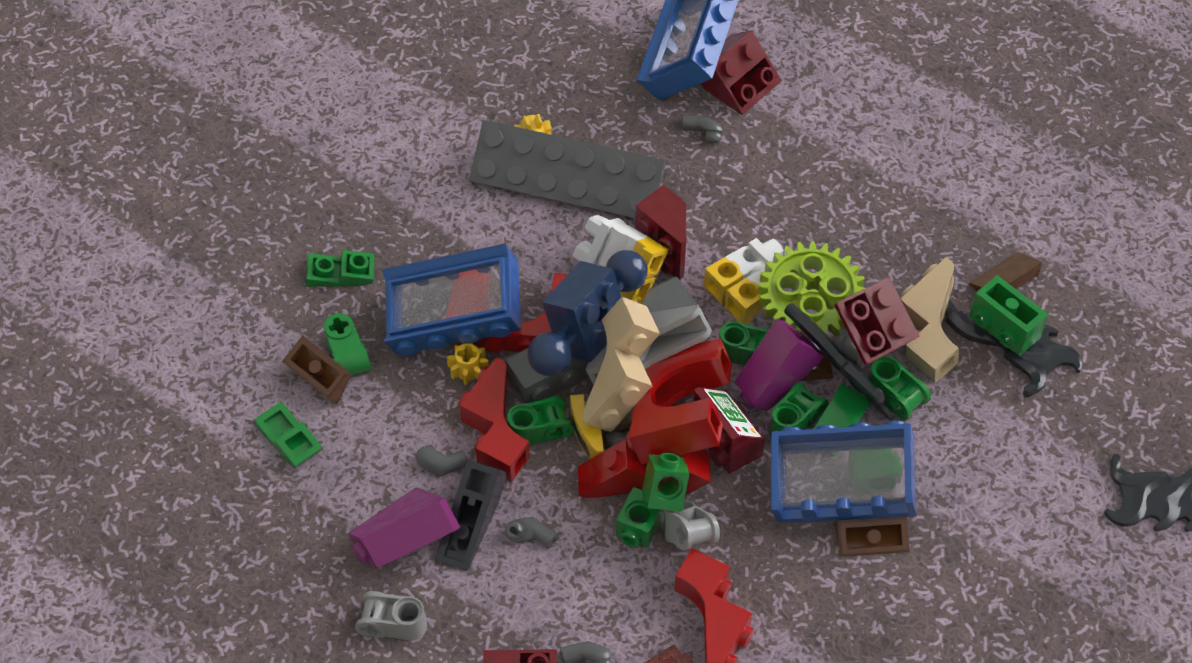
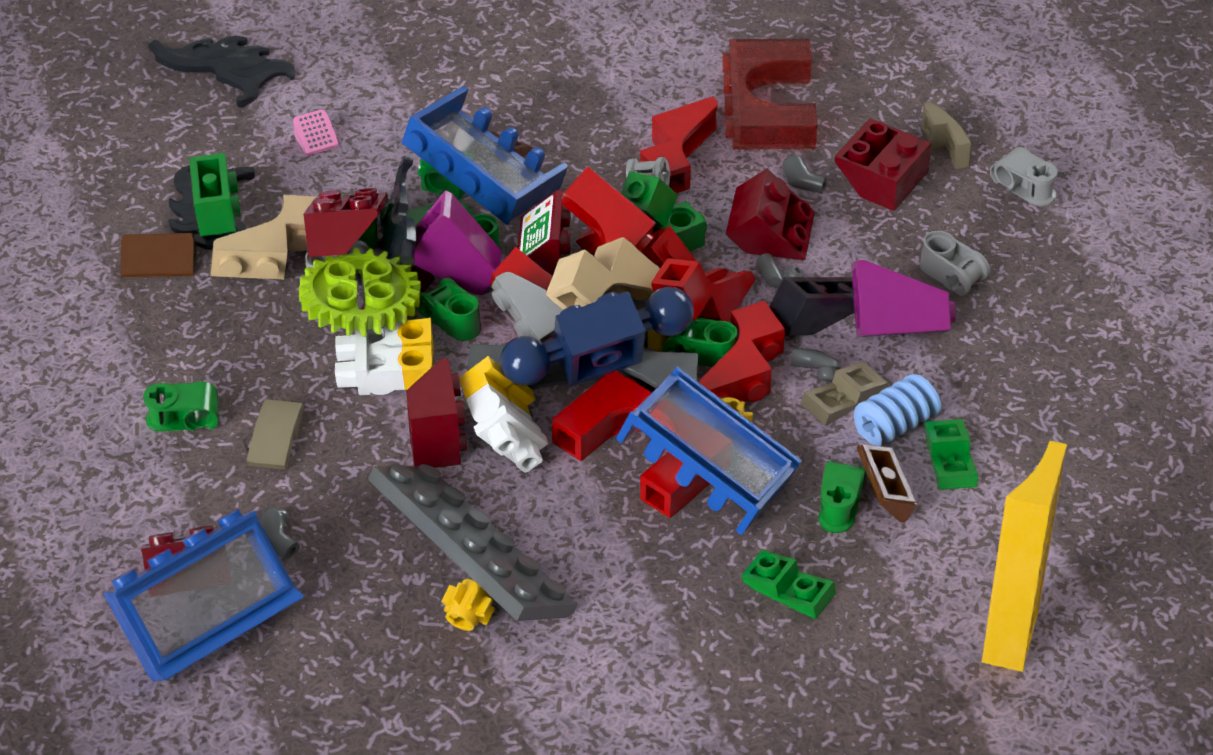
camera: 145 degrees left, 10 degrees down
none -> green piece [143,381,218,432]
none -> dark tan slope [246,399,304,470]
none -> bright pink slope [293,109,339,156]
none -> red arch [651,258,755,322]
none -> dark red slope [725,168,815,260]
none -> dark tan slope [801,361,888,426]
none -> light blue piece [854,374,941,447]
none -> yellow arch [982,440,1067,672]

